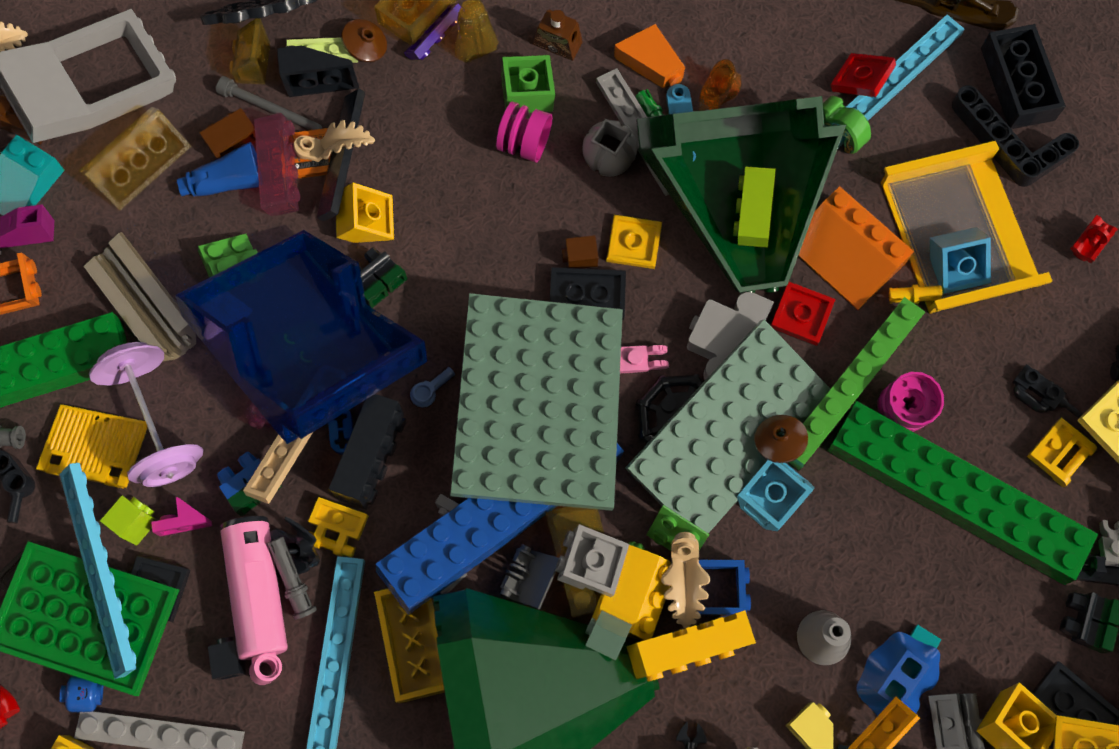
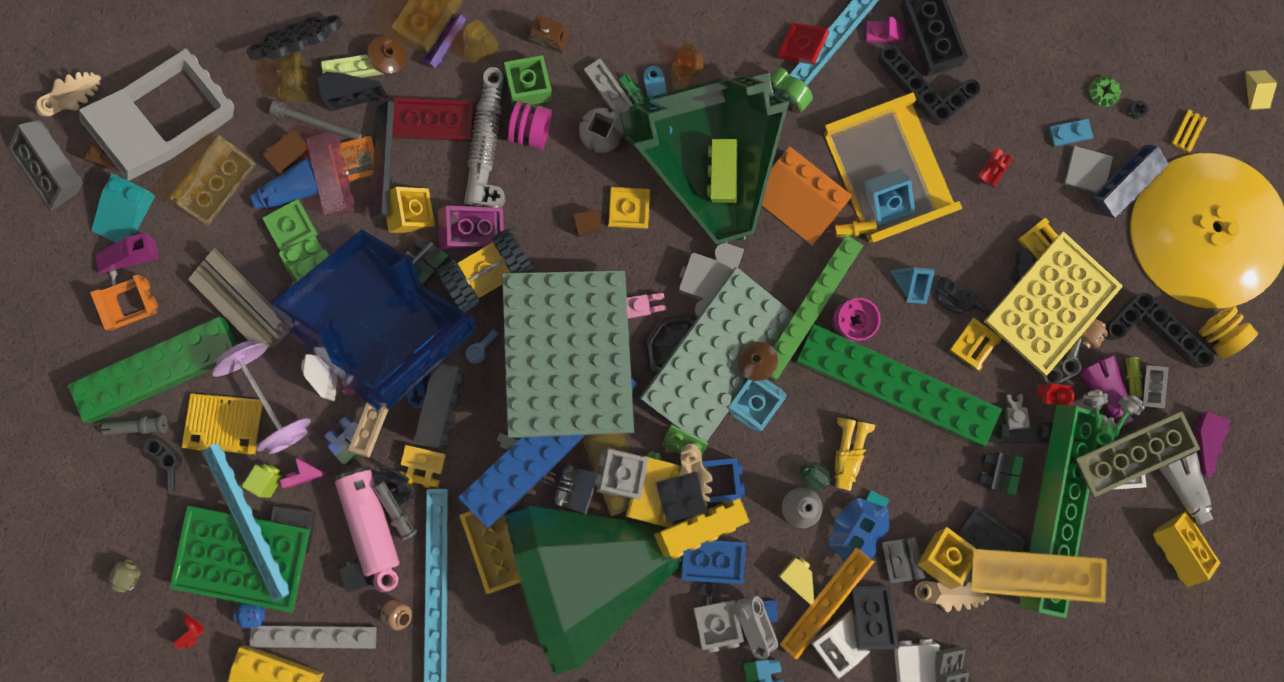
camera: 10 degrees left, 10 degrees up
tan plant [293,120,375,162] -> none
black plate [550,267,626,321] -> none
sand green brick [585,610,632,660] -> none
orange slope [614,24,685,88] -> none
red plate [771,282,836,346] -> none
none -> bright green plate [263,199,318,251]
none -> white slope [301,355,339,401]
none -> medium nougat head [380,600,412,630]
none -> dark red plate [392,98,474,141]
none -> plate [437,227,534,313]
none -> magenta slope [438,206,504,250]
none -> light grey piece [464,67,505,208]
none -> black plate [656,471,707,523]
none -> blue plate [681,540,746,584]
none -> clear green head [799,462,831,492]
none -> yellow piece [834,417,875,491]
none -> dark pink slope [866,17,905,43]
none -> dark azure slope [890,267,935,304]

